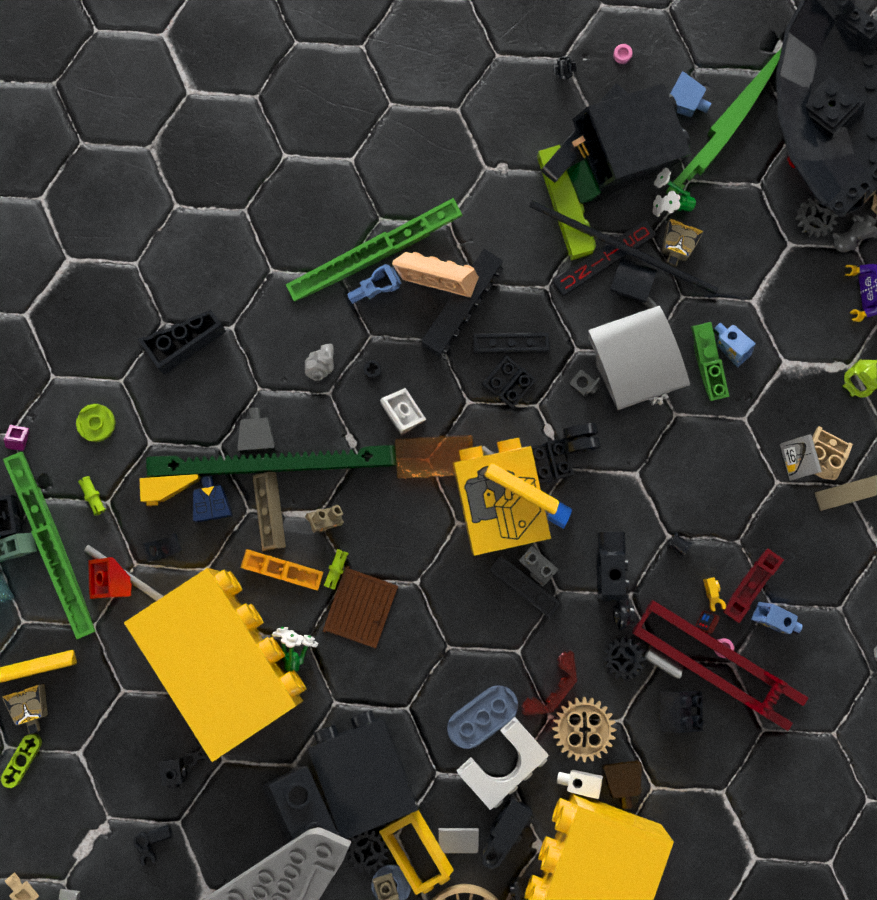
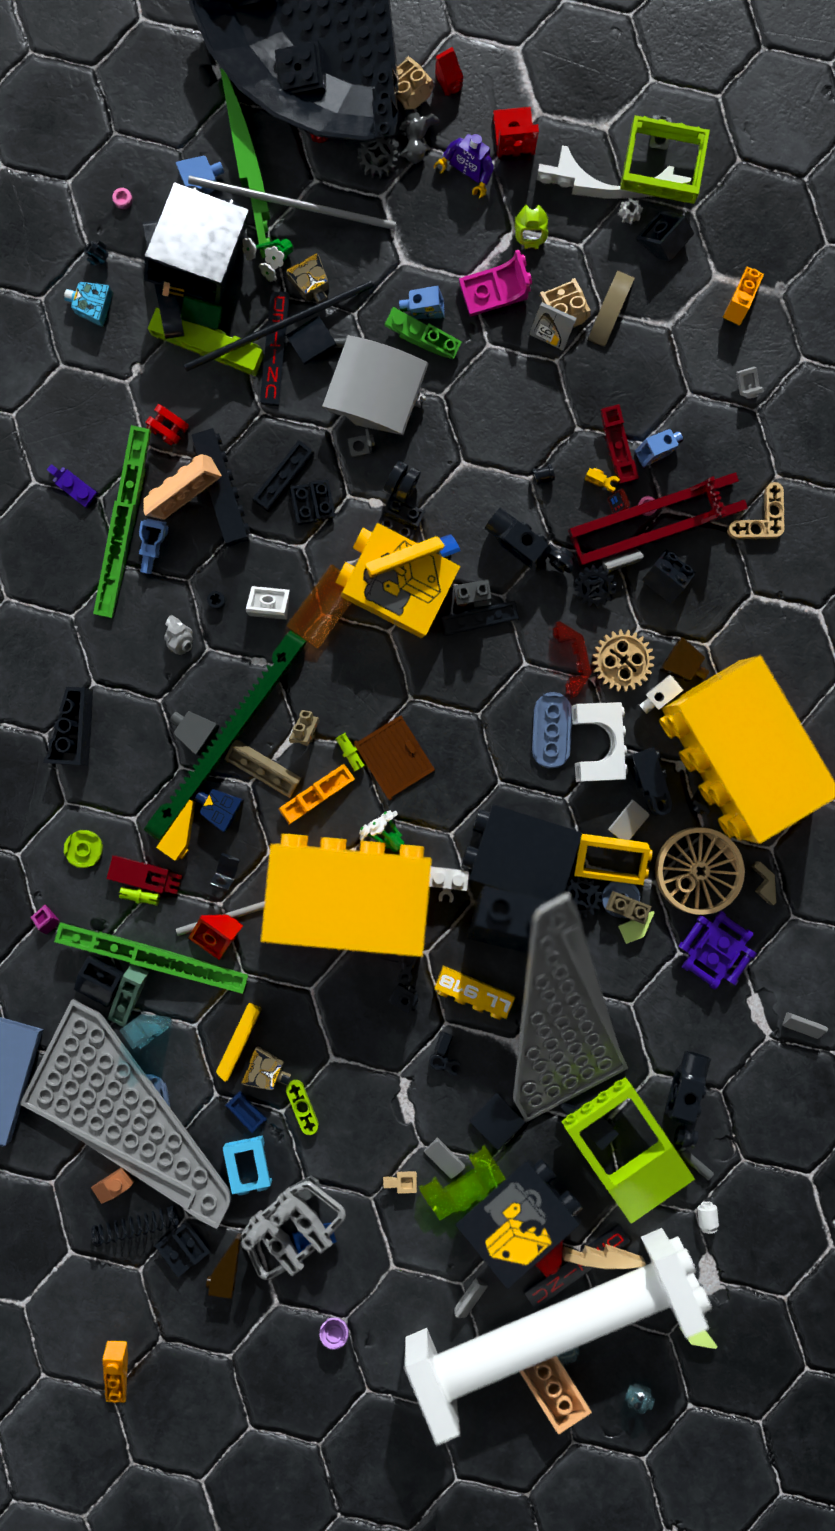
camera: 50 degrees left, 5 degrees up
none -> dark purple hinge [47,464,98,508]
none -> medium azure torso [64,282,113,327]
none -> dark red hinge [106,855,182,894]
none -> red brick [145,404,189,445]
none -> light grey piece [188,176,396,230]
none -> white brick [429,866,469,902]
none -> yellow brick [434,966,515,1020]
none -> dark pink bracket [459,250,532,317]
none -> tan beam [727,482,784,539]

